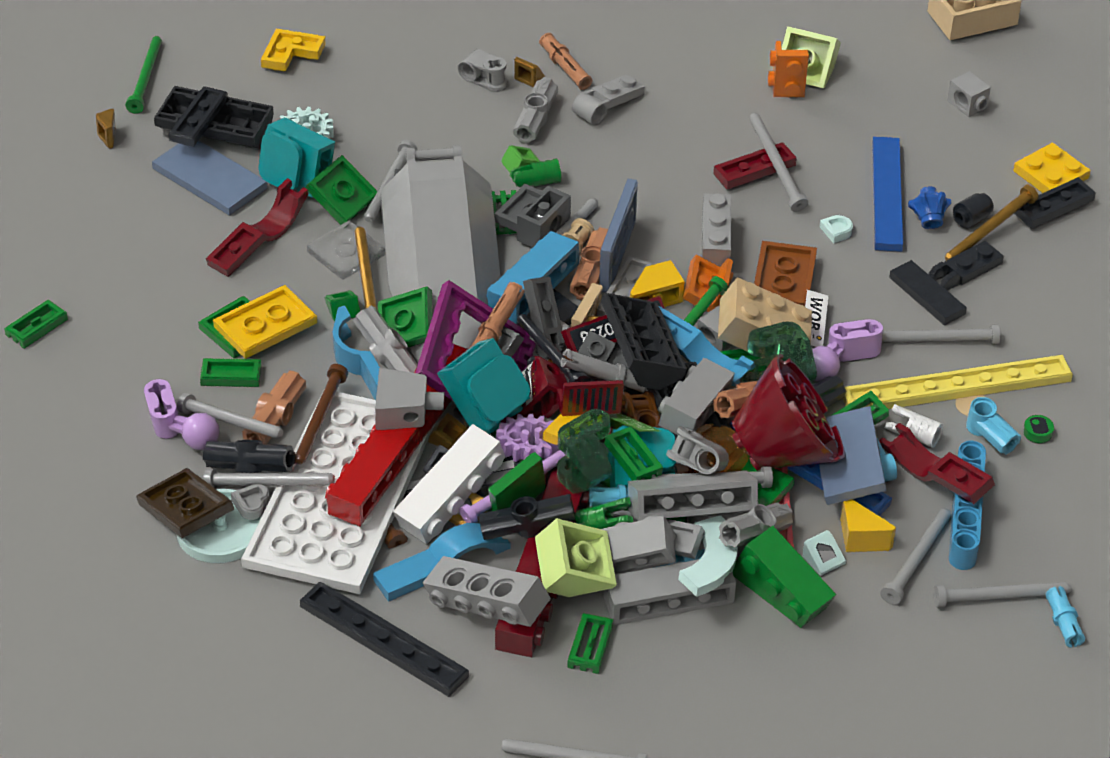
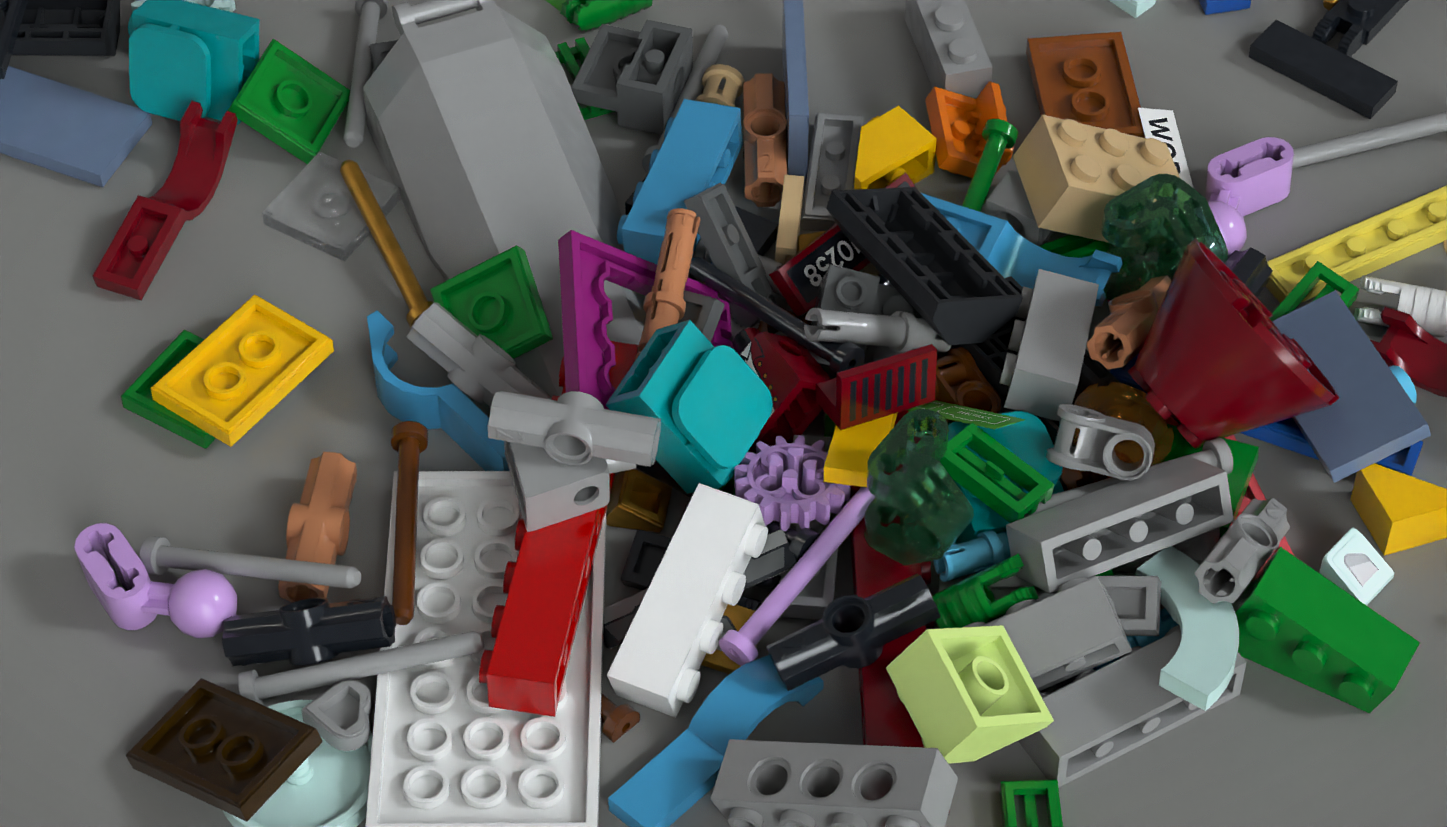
camera: 15 degrees left, 5 degrees up
green tile [200,358,262,387] -> none
green slope [324,290,360,321] -> none
green tile [488,452,547,511] -> none
none -> light grey piece [488,391,661,467]

